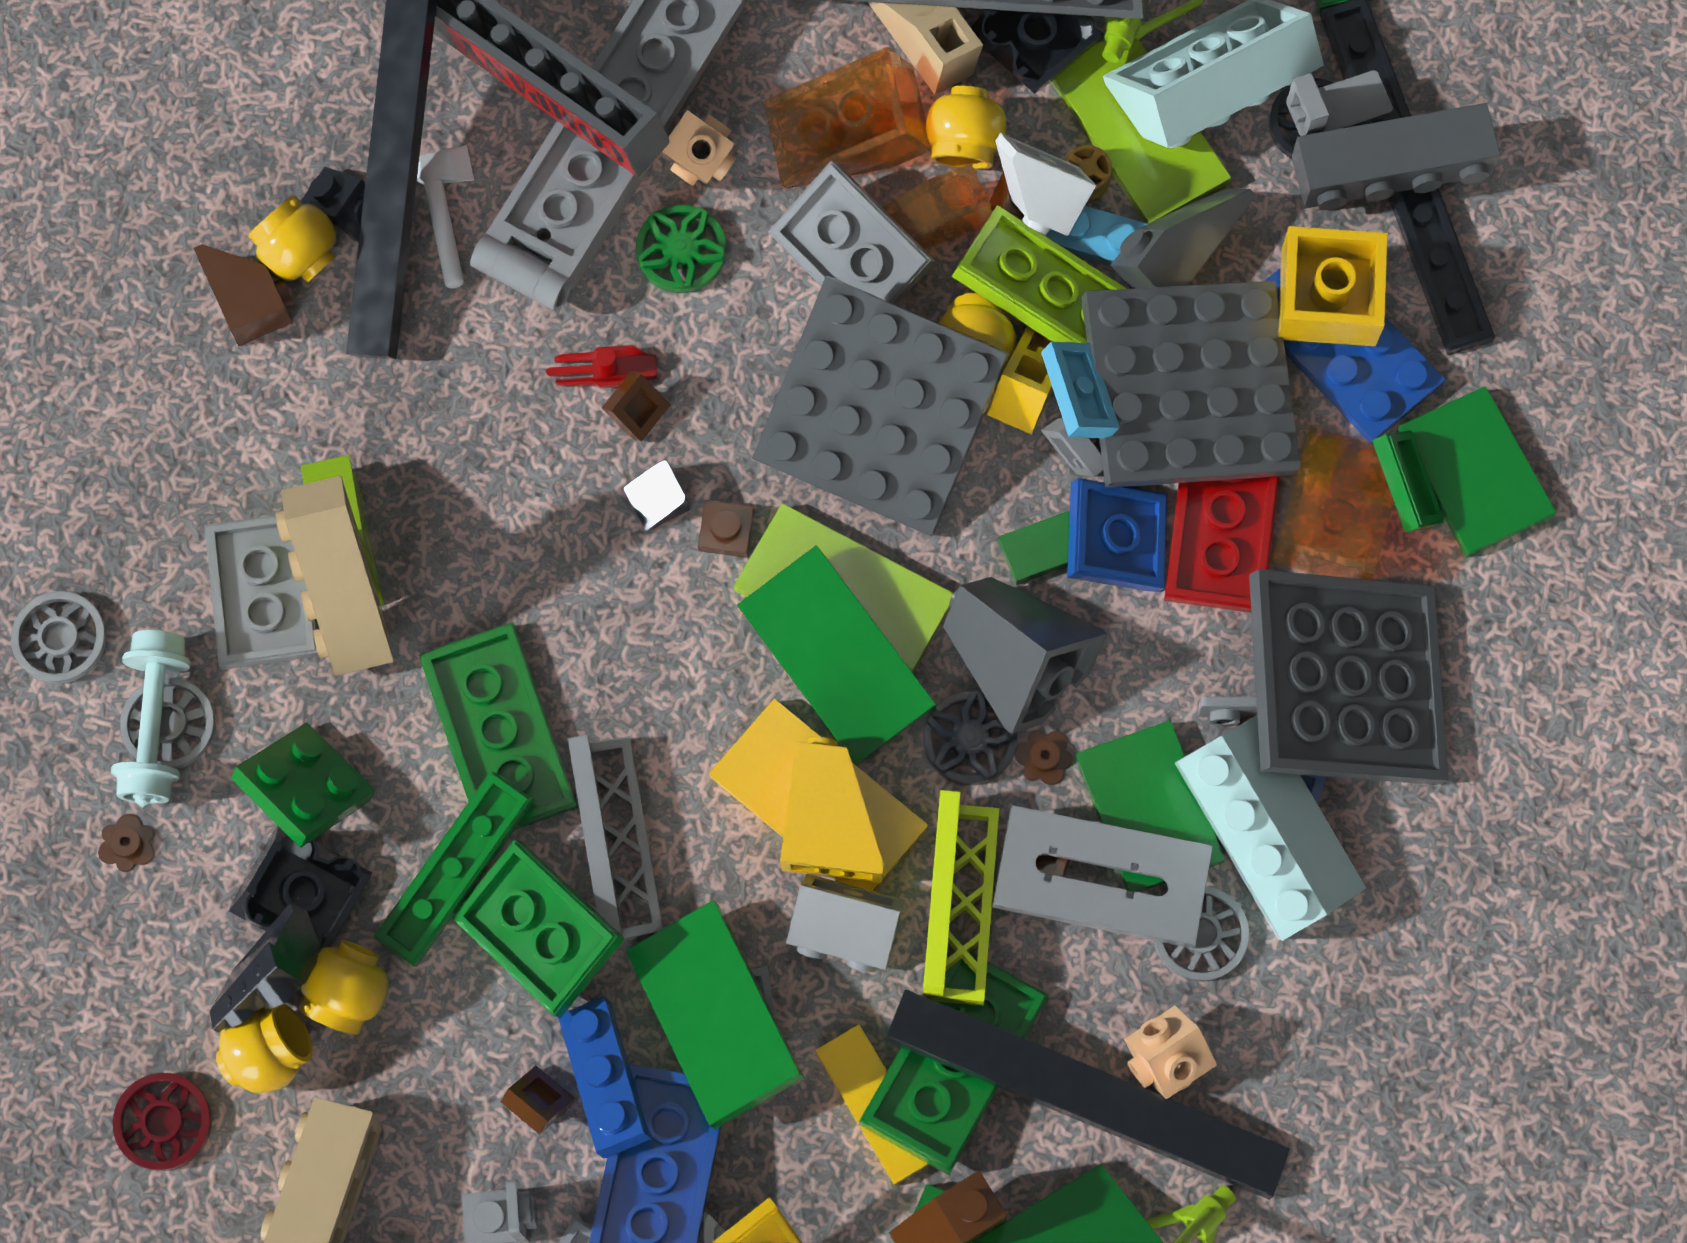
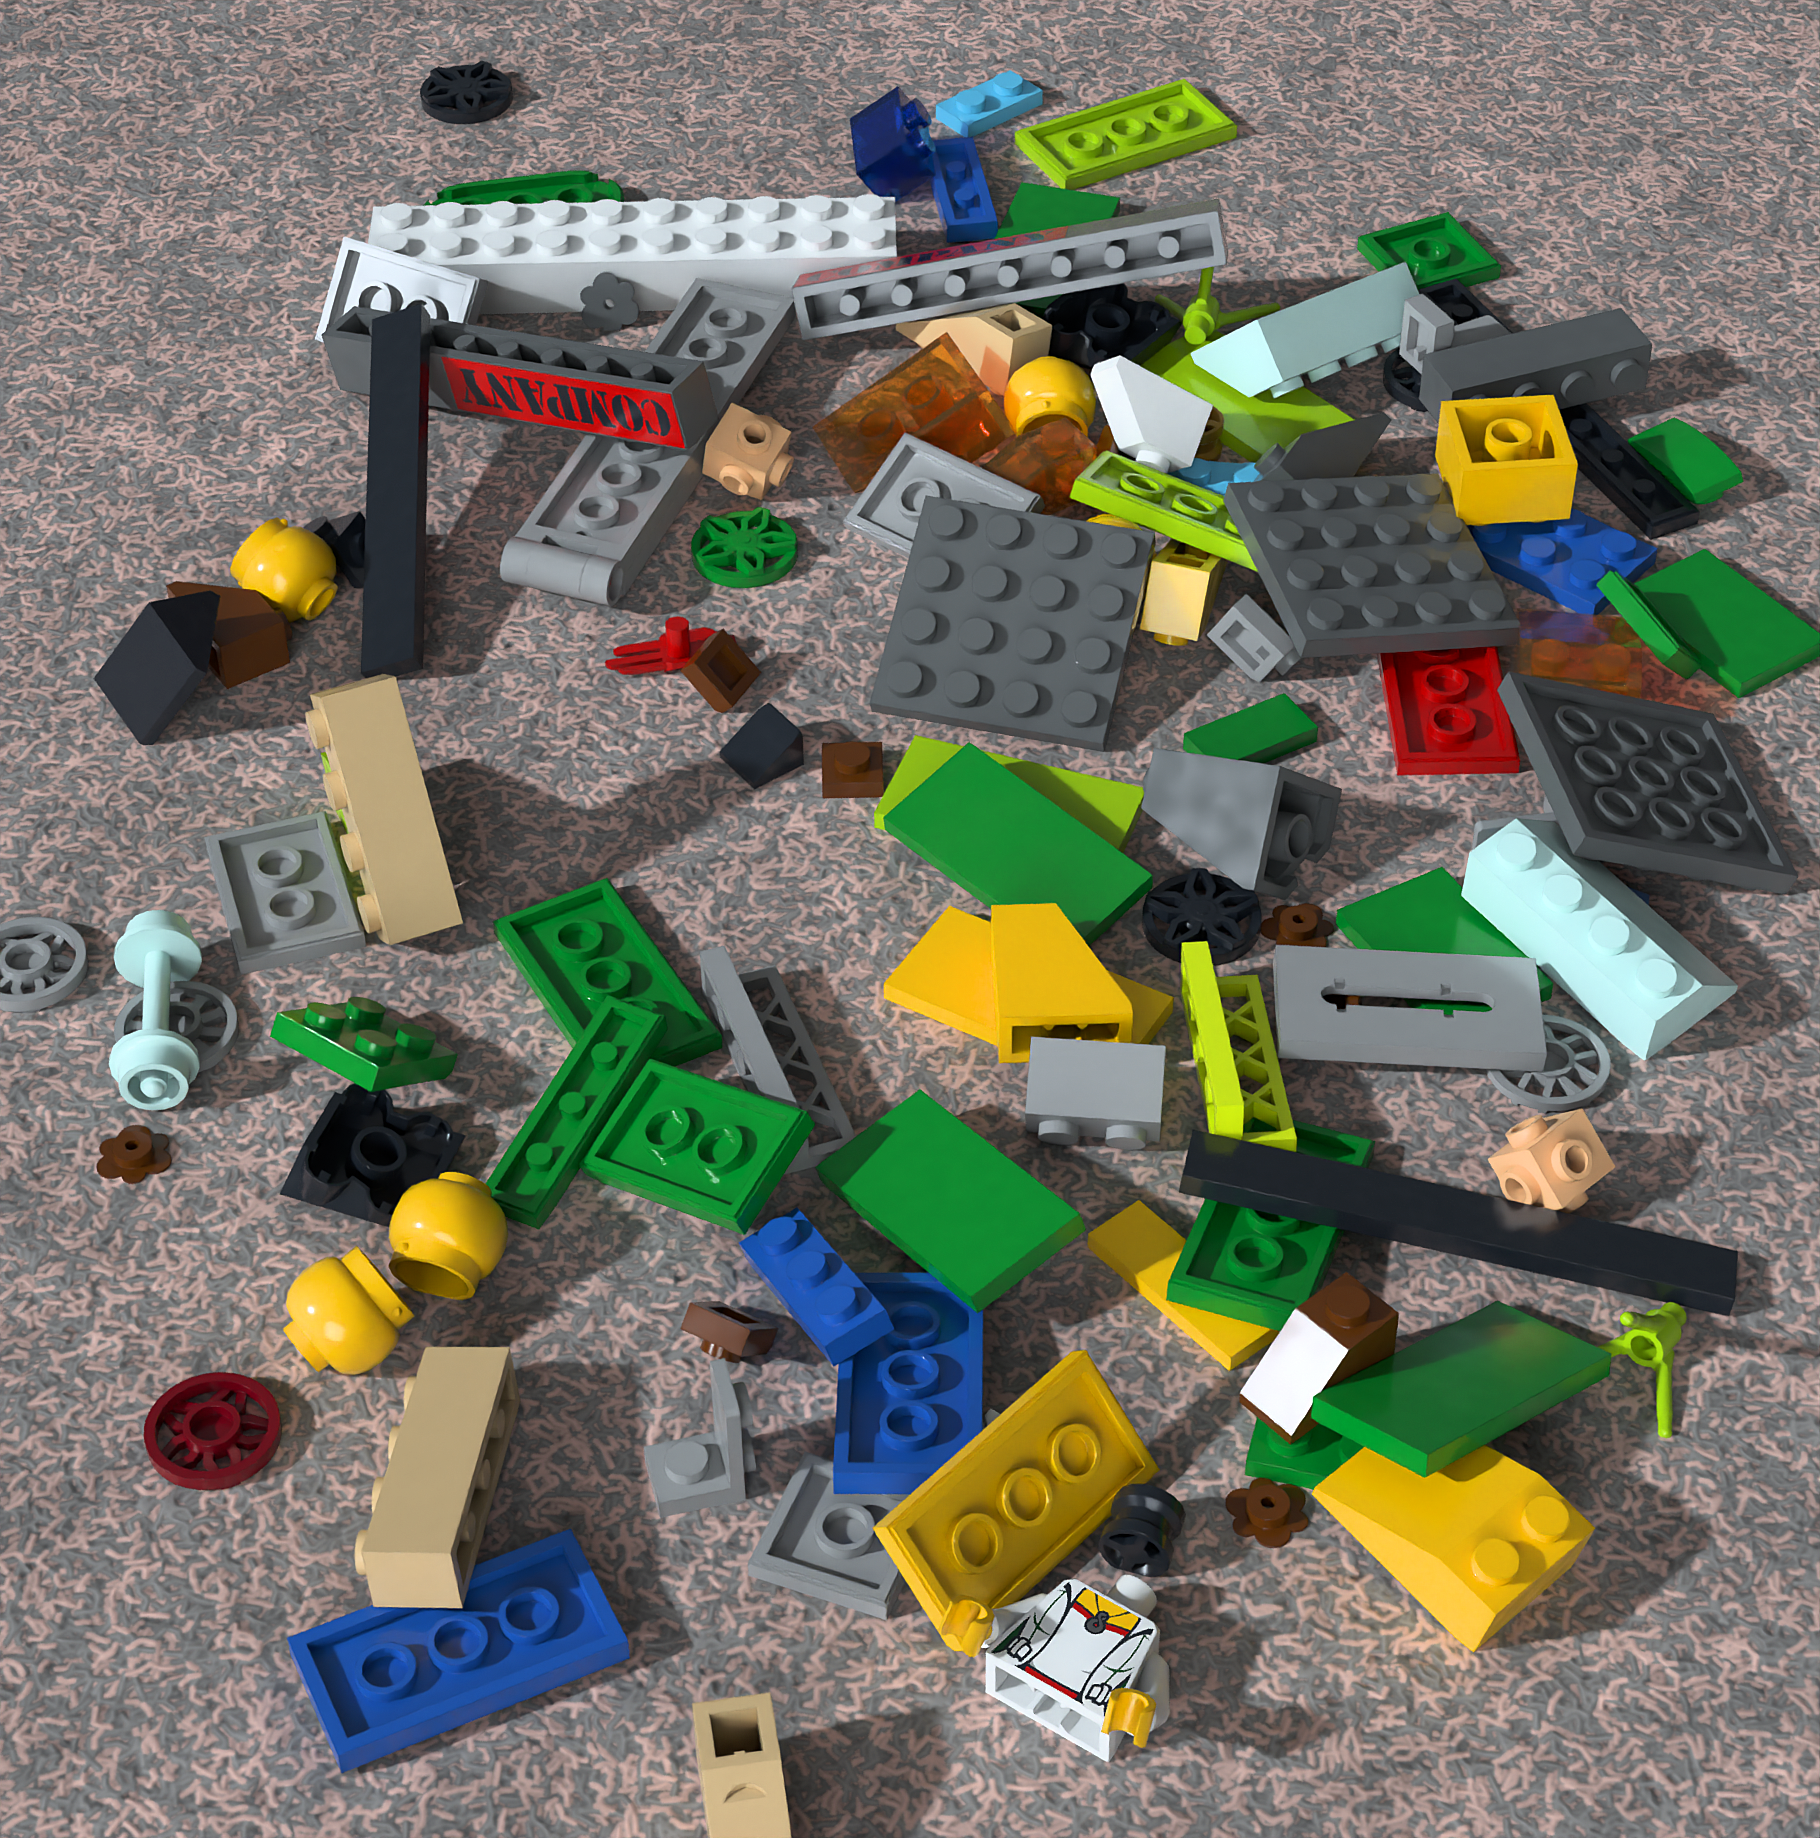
camera: 10 degrees left, 30 degrees down
black slope [210,903,321,1032] -> none
white piece [417,145,474,289] -> none
medium azure plate [1041,341,1120,438] -> none
blue tile [1067,478,1168,592] -> none
none -> black slope [93,590,221,745]
none -> green slope [1627,417,1744,504]

